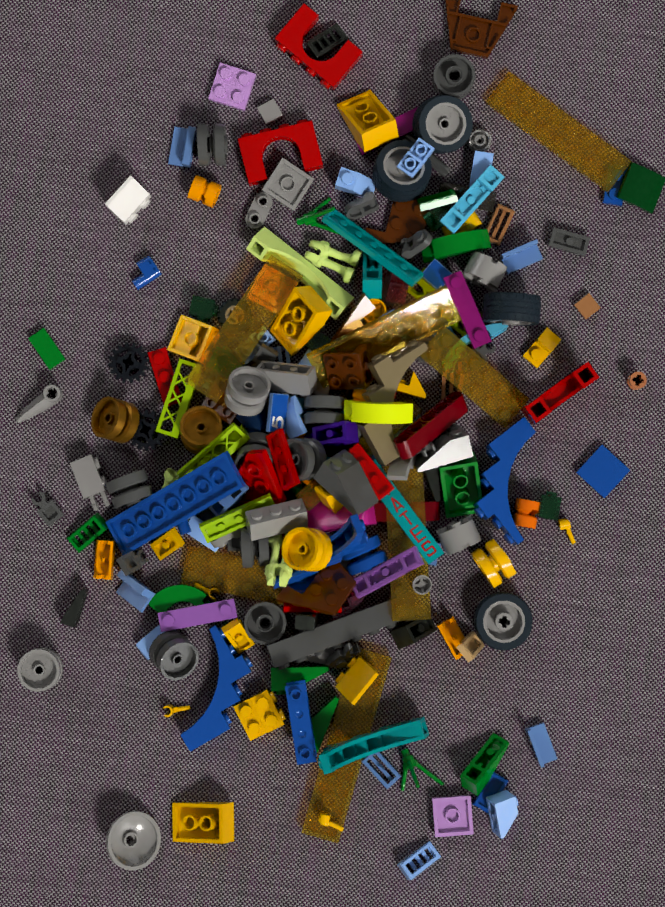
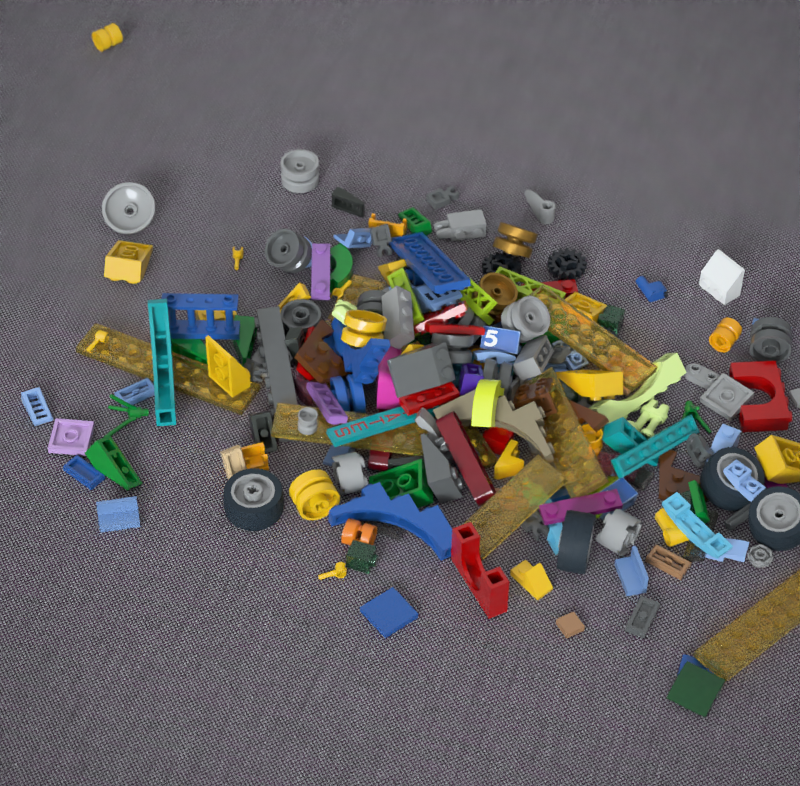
camera: 100 degrees right, 40 degrees down
green tile [28,328,66,370] -> none
dark grey wheel [105,469,154,509] -> none
blue arch [181,624,253,752] -> none
dark grey plate [400,229,433,259] -> none
green arch [422,229,491,263] -> none
light blue slope [486,790,518,839] -> none
nougat bush [627,372,647,390] -> none

